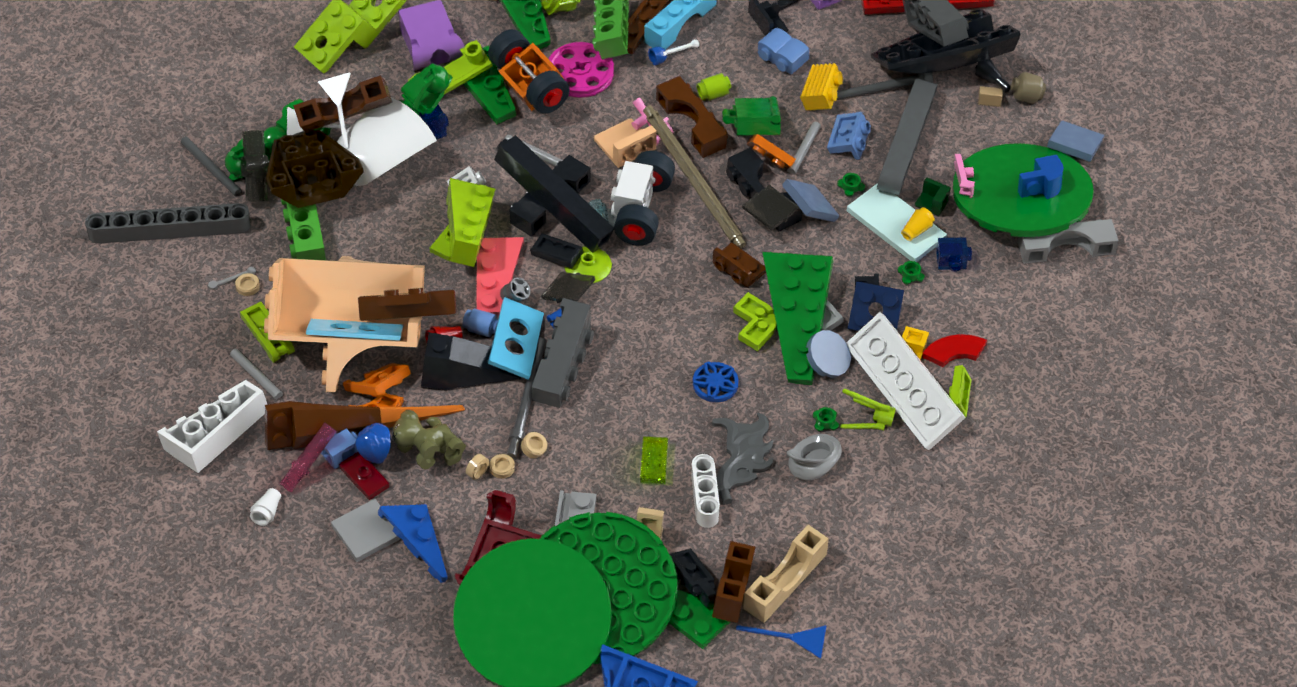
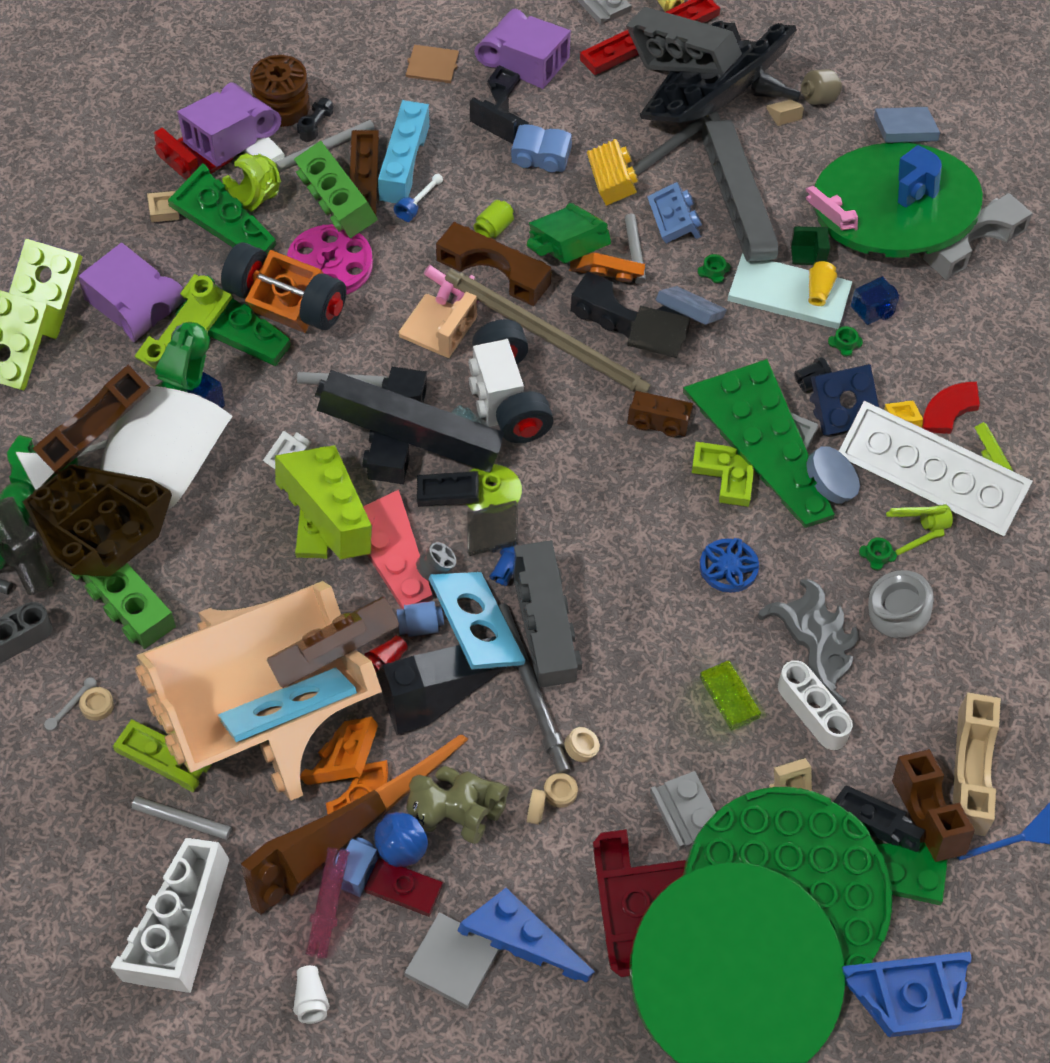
camera: 30 degrees left, 5 degrees up
white piece [318,73,351,149] -> none

